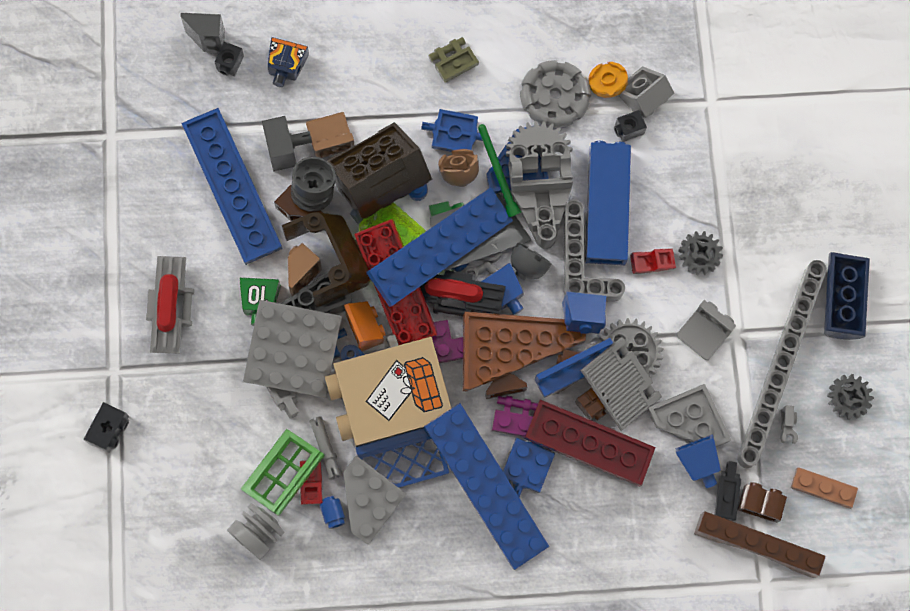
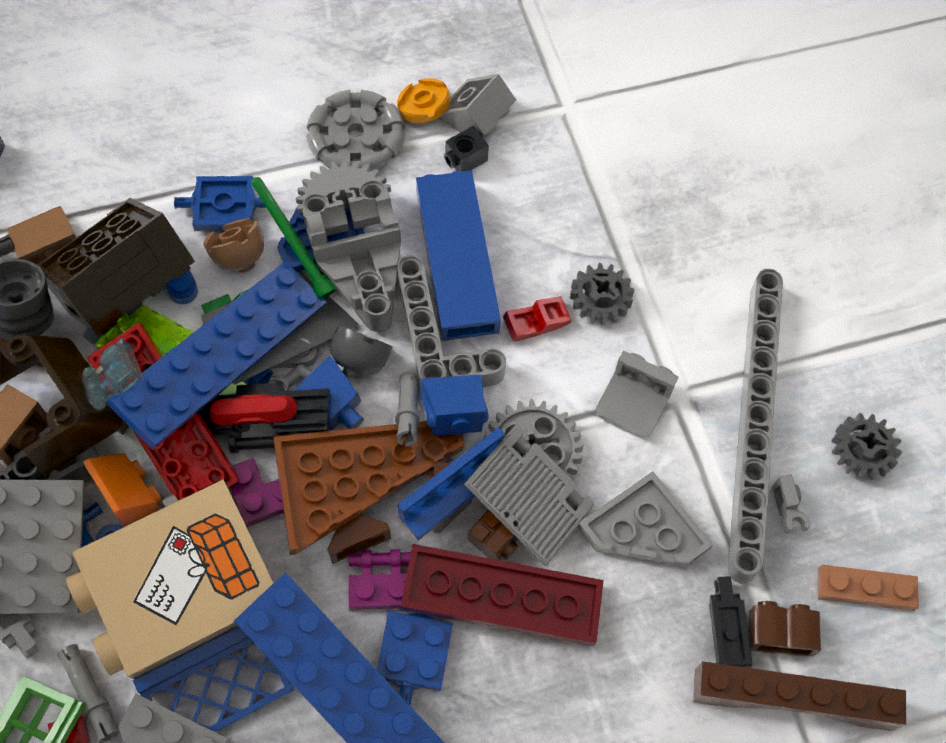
camera: 10 degrees left, 10 degrees down
olive plate [428,37,479,83] -> none
blue torso [675,434,721,488] -> none
dark blue brick [824,252,870,340] -> none
none -> clear light blue plate [82,339,143,410]
none -> light grey pin [395,371,420,446]

